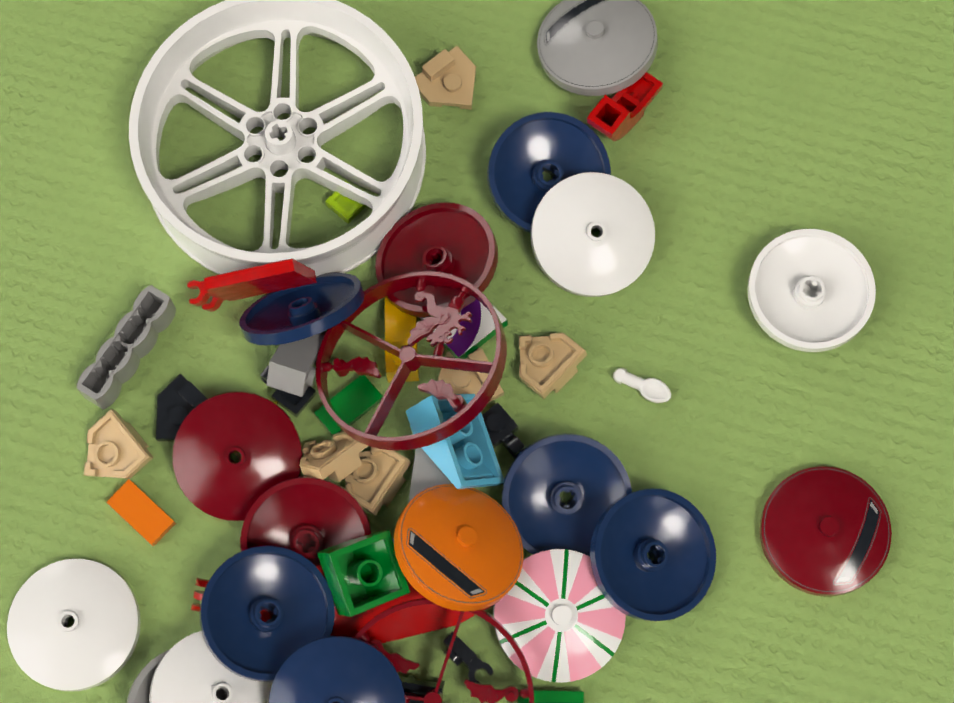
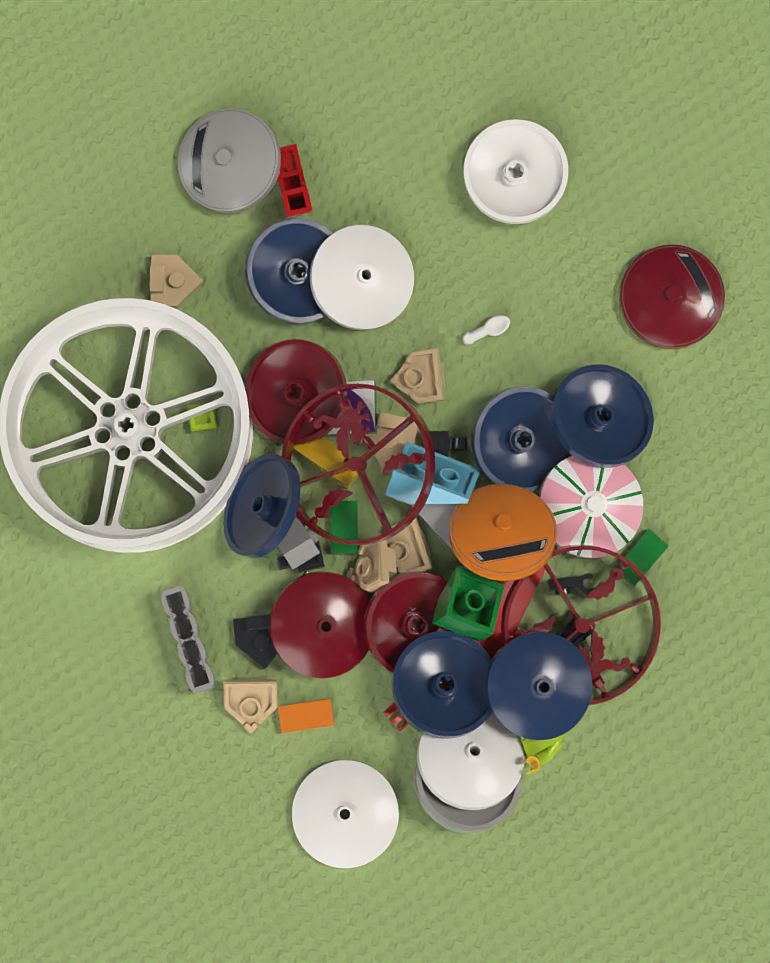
camera: 50 degrees left, 10 degrees up
red tile [187,258,317,312] -> none

